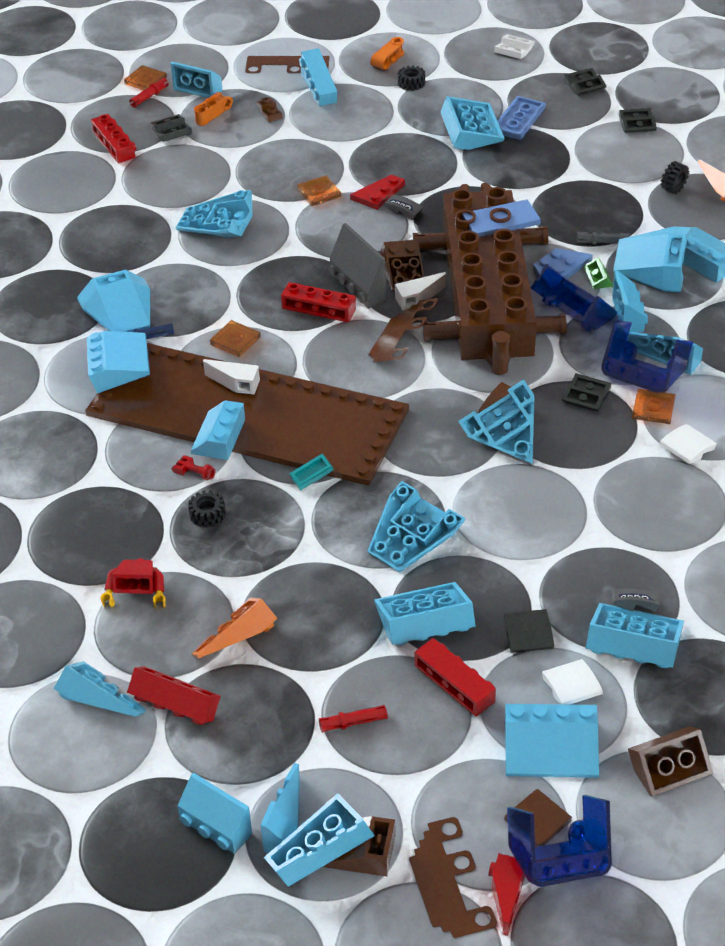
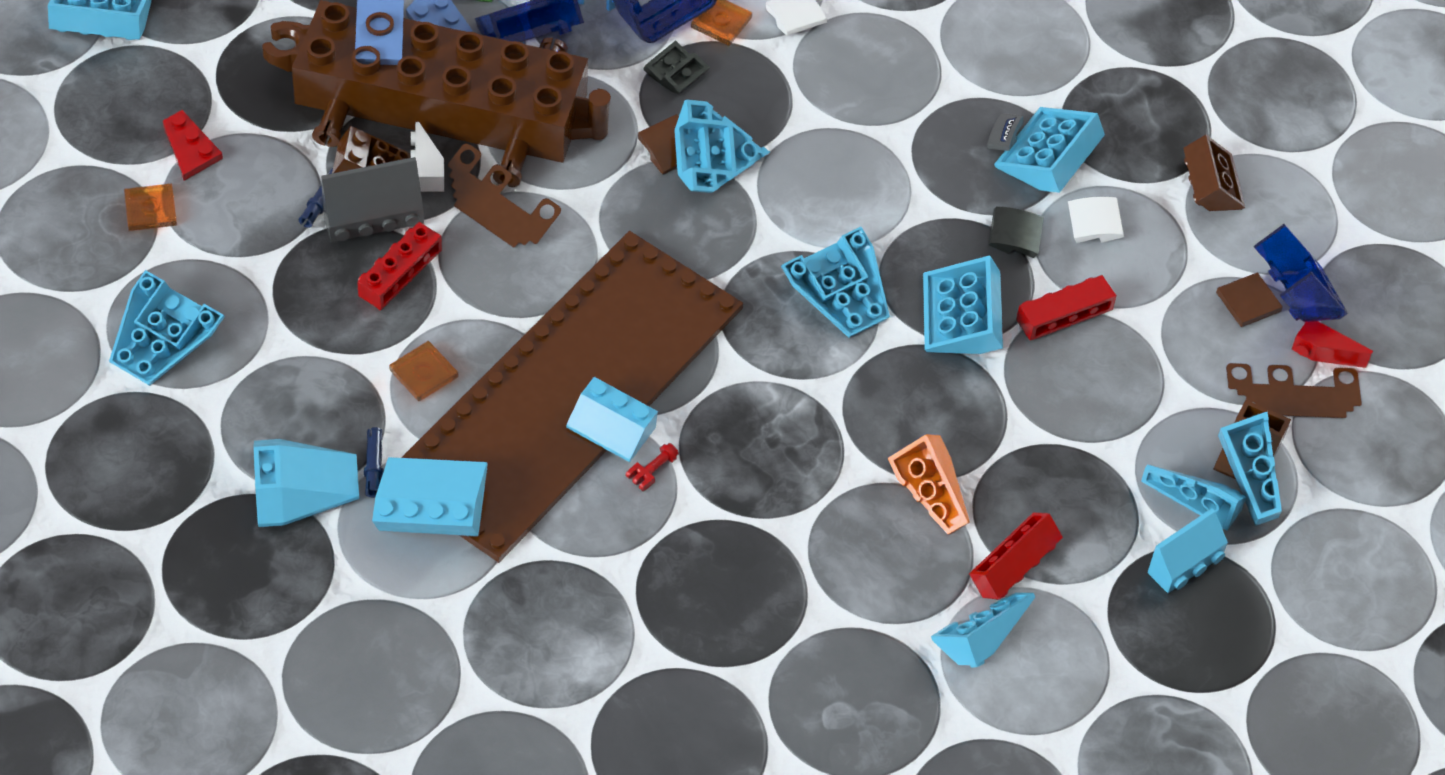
camera: 80 degrees left, 10 degrees up
red torso [100,558,166,609] -> none
black tyre [188,490,226,527] -> none
white slope [203,359,260,395] -> none
teal tile [289,453,334,491] -> none
red pin [319,705,388,733] -> none
dark grey slope [384,194,423,220] -> none
medium azure slope [505,704,599,778] -> none

